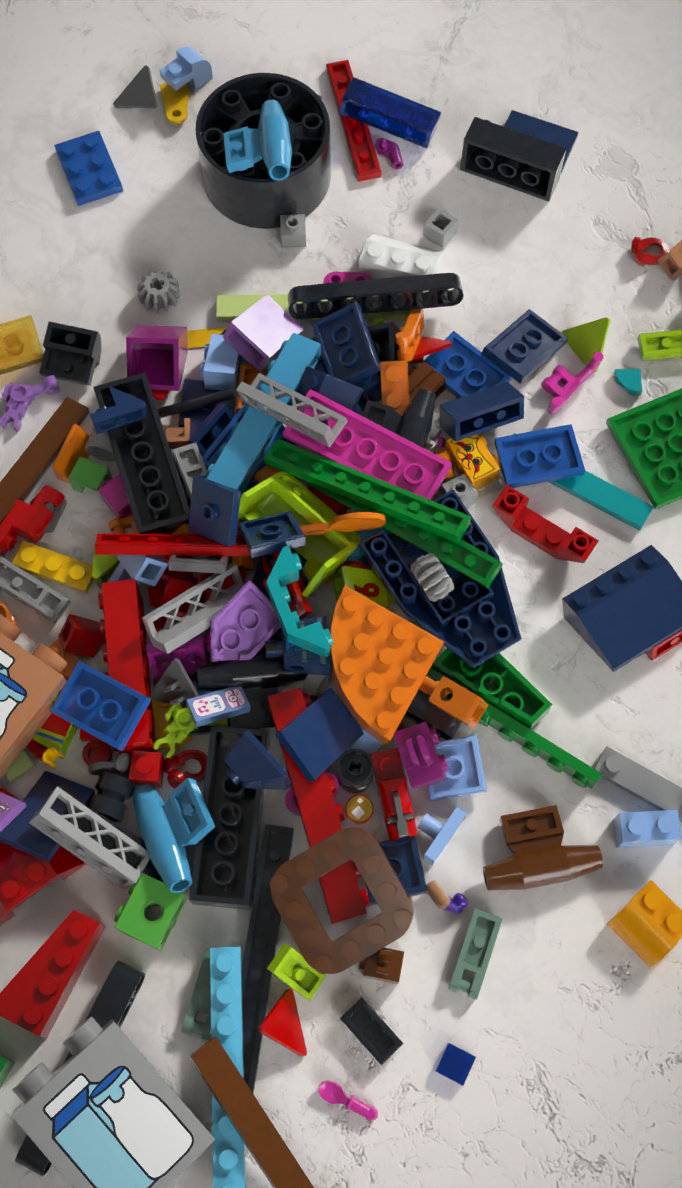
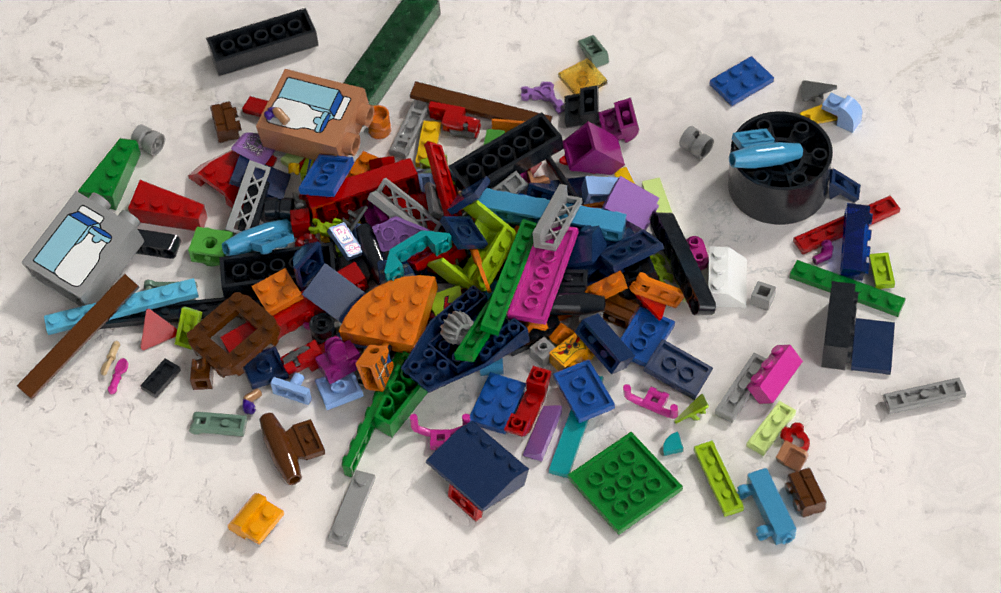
camera: 80 degrees right, 15 degrees down
dark blue slope [90,387,148,434] -> none
light grey gear [137,269,180,313] -> none
light grey plate [280,214,306,247] -> none
tile [345,794,374,825] -> none
clear blue tile [435,1043,476,1086] -> none
light blue brick [613,810,682,848] -> none
none -> tan piece [101,341,120,376]
none -> orange plate [252,268,304,316]
none -> dark pink piece [410,414,470,450]
none -> blue plate [470,372,526,435]
none -> medium lavender slope [523,405,562,462]
none -> magenta brick [599,97,639,143]
none -> light grey wheel [679,126,714,159]
none -> light grey plate [715,353,767,423]
none -> dark pink brick [746,344,803,404]
none -> yellowish green tile [746,401,796,456]
none -> green plate [790,260,906,317]
none -> lime plate [869,252,895,289]
none -> light grey plate [882,377,966,414]

